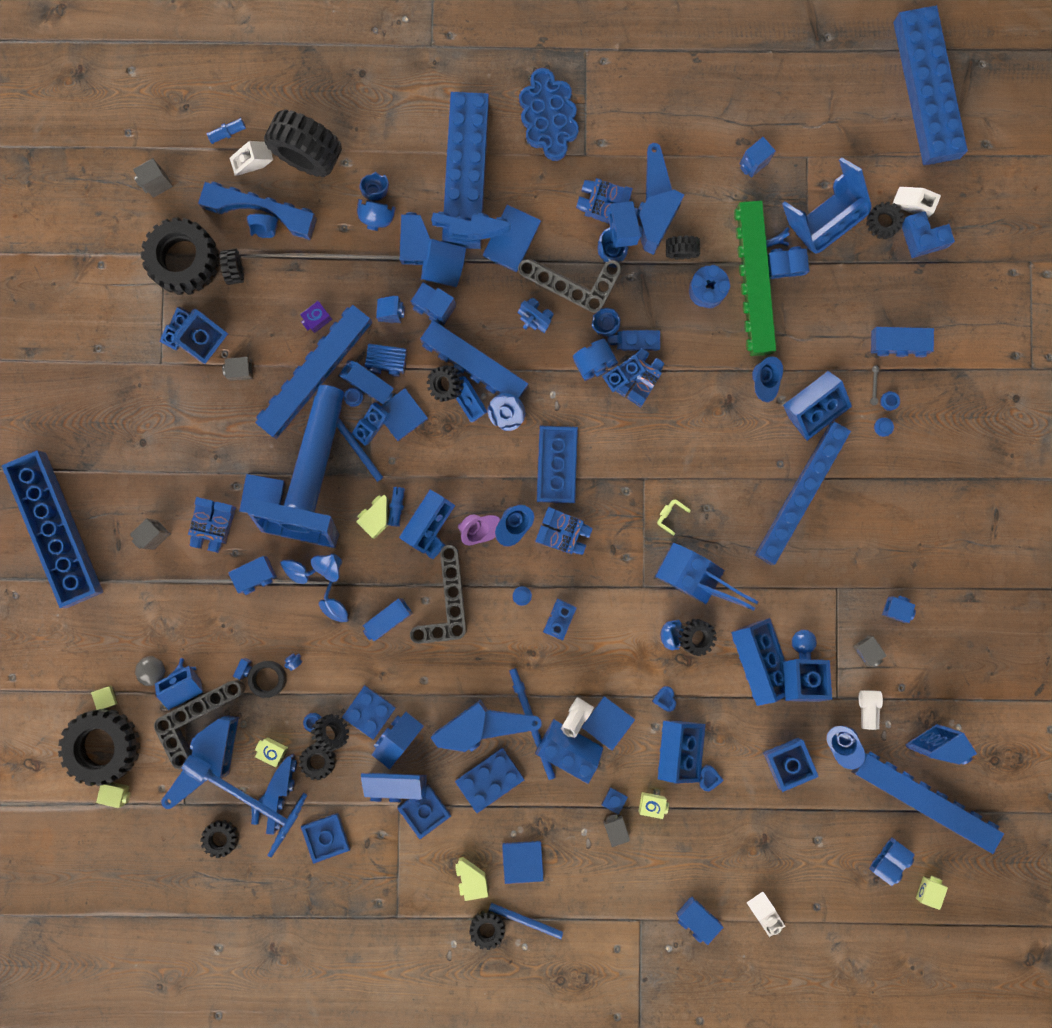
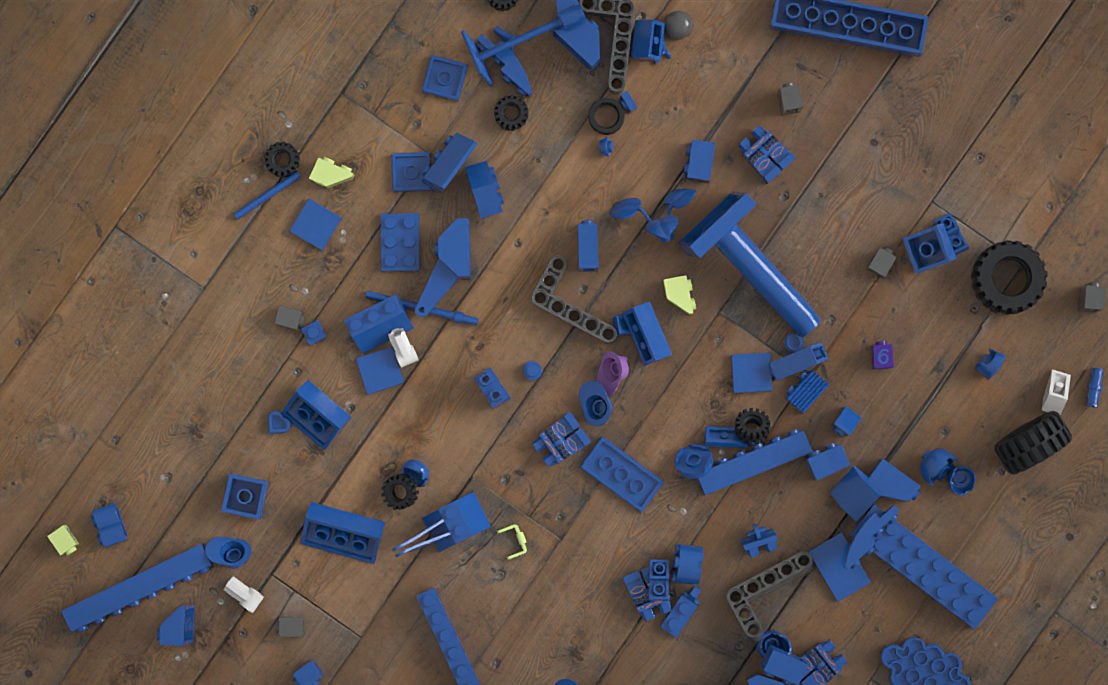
camera: 125 degrees right, 0 degrees up
blue arch [198,182,317,240] -> none
black tyre [220,248,244,285] -> none
blue tile [239,474,285,513] -> none
blue brick [255,305,373,439] -> none
yellowish green brick [255,737,288,767] -> none
blue plate [303,713,322,732] -> none
black tyre [311,714,349,752] -> none
blue bar [337,418,384,482] -> none
blue plate [342,685,396,740] -> none
blue slope [352,402,390,446] -> none
blue pin [387,487,405,527] -> none
blue hair [591,308,621,337] -> none
yellowish green brick [638,792,669,819] -> none
blue tile [652,686,676,712] -> none
blue brick [676,896,724,945] -> none
white slope [747,892,785,937] -> none
blue brick [783,630,832,702] -> none

